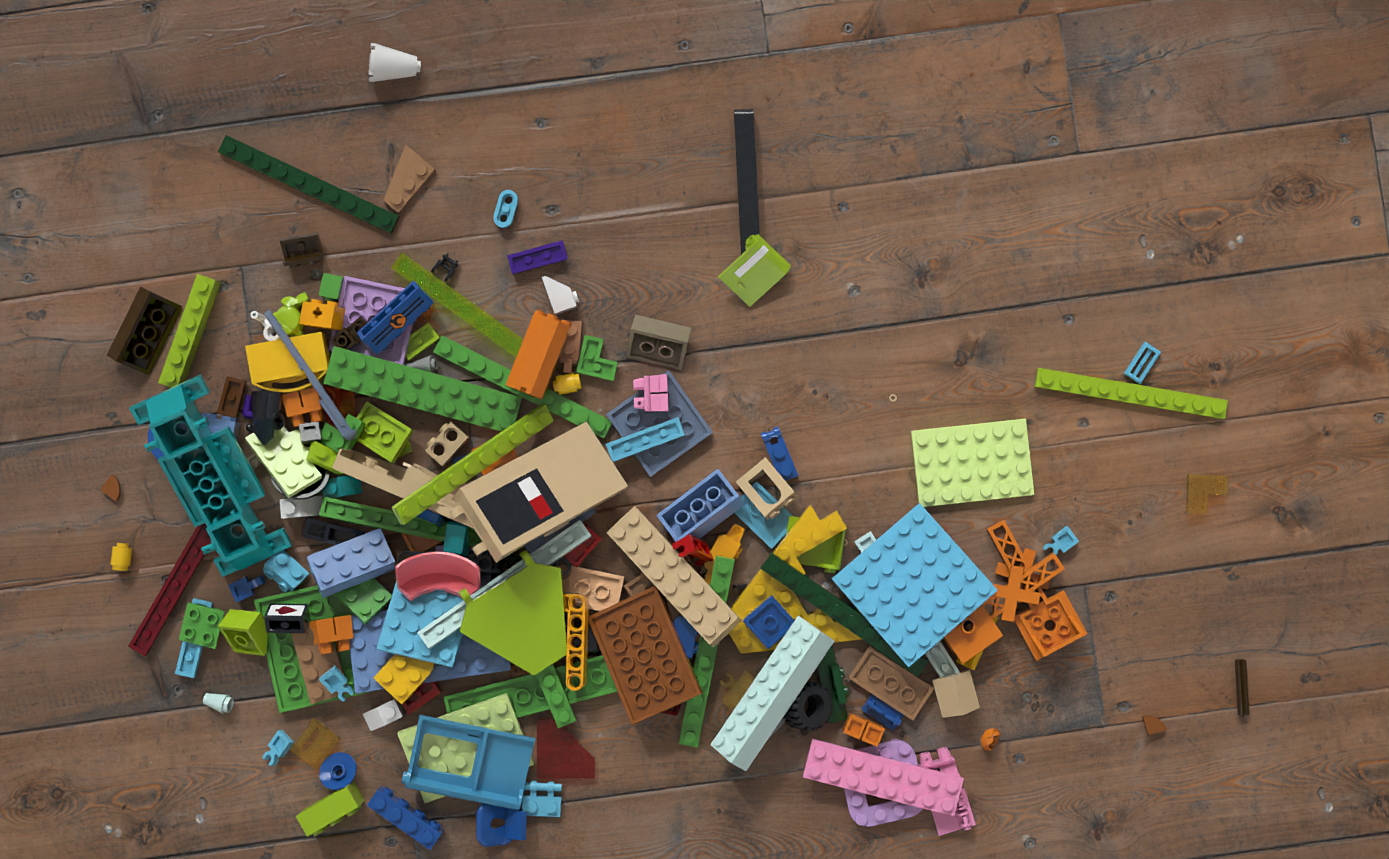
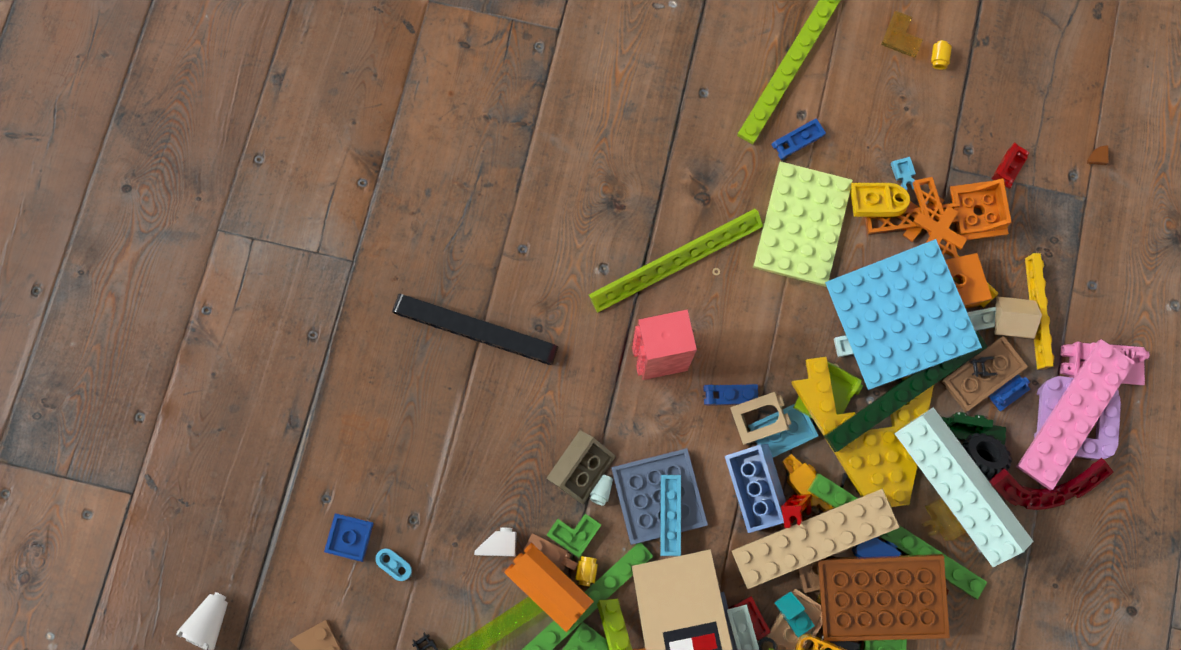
camera: 70 degrees left, 10 degrees down
dark purple plate [507,240,568,275] -> none
bright pink hips [633,374,668,412] -> none
lime door [718,234,791,307] -> none
blue tile [743,595,795,649] -> none
orange hips [843,712,885,747] -> none
orange plate [980,728,1001,751] -> none
medium azure tile [1123,342,1161,384] -> none
dark brown axle [1235,659,1249,717] -> none
none -> blue plate [324,513,374,562]
none -> lime plate [589,209,763,313]
none -> light aqua cone [590,475,613,506]
none -> coral brick [632,309,697,380]
none -> blue plate [771,118,826,160]
none -> teal slope [774,591,815,638]
none -> yellow plate [850,183,910,217]
none -> yellow brick [931,40,952,70]
none -> black piece [970,356,998,378]
none -> dark red plate [989,458,1114,510]
none -> red hinge [991,142,1029,189]
none -> yellow plate [1025,253,1054,370]

